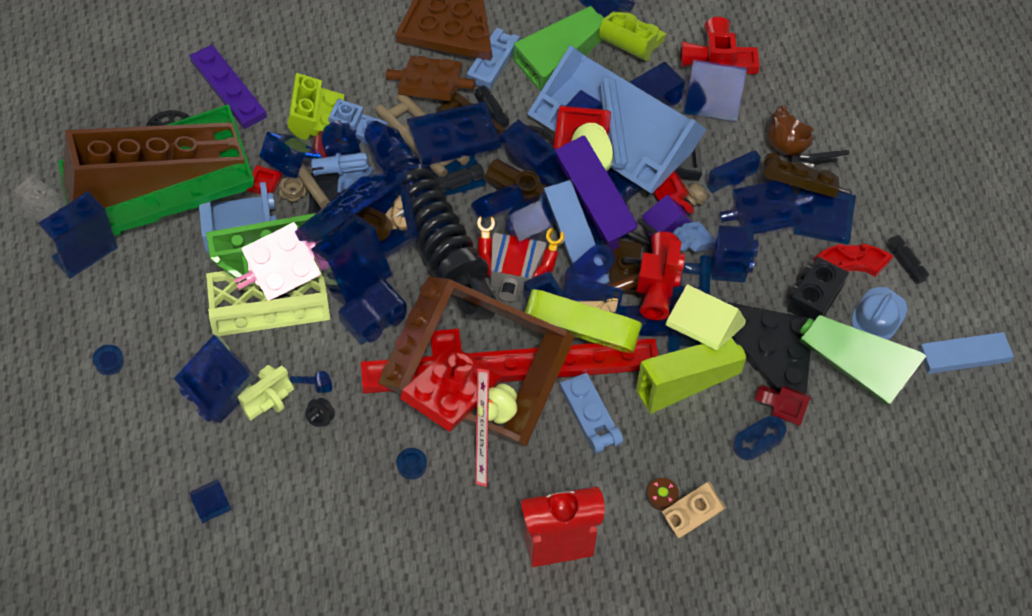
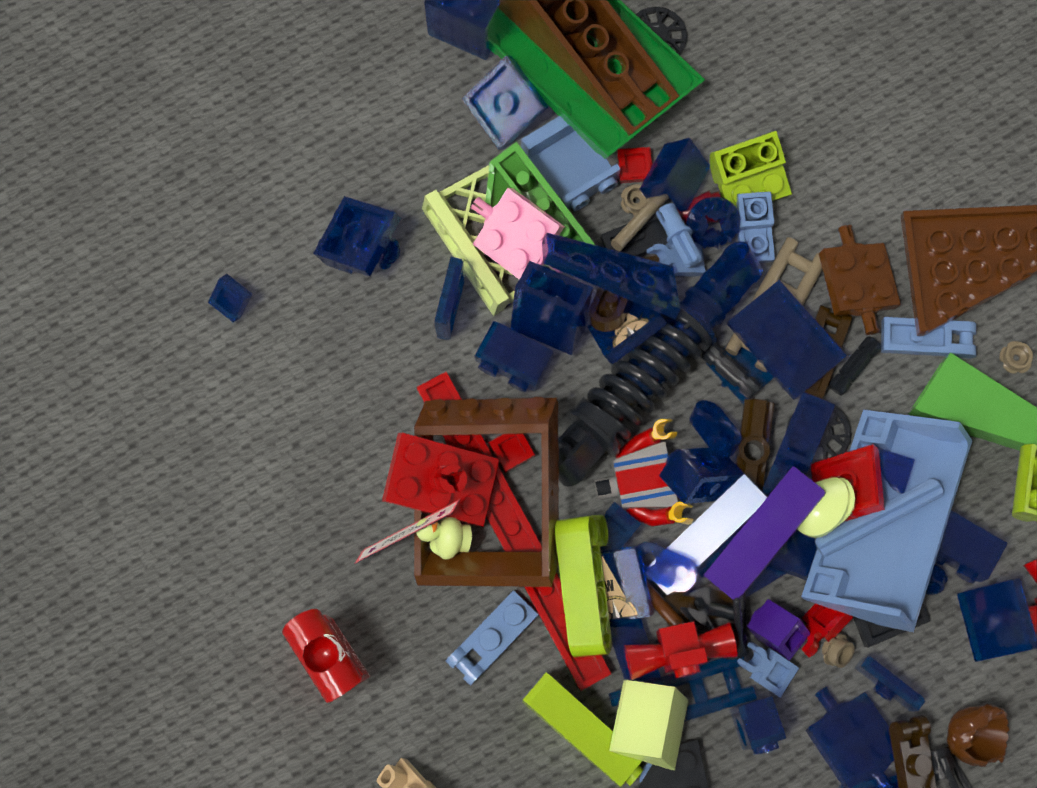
camera: 70 degrees right, 20 degrees up
clear blue tile [92,345,125,375] -> none
dark purple plate [189,45,267,129] -> none
yellowish green hips [235,365,294,420] -> none
clear blue hand [290,371,332,393] -> none
black plate [305,398,335,427] -> none
clear blue tile [396,448,427,480] -> none
reddish brown tile [647,478,679,511] -> none
none -> clear blue tile [434,257,465,340]
none -> clear blue tile [462,55,549,150]
none -> black bar [680,587,743,626]
none -> dark tan plate [999,341,1033,374]

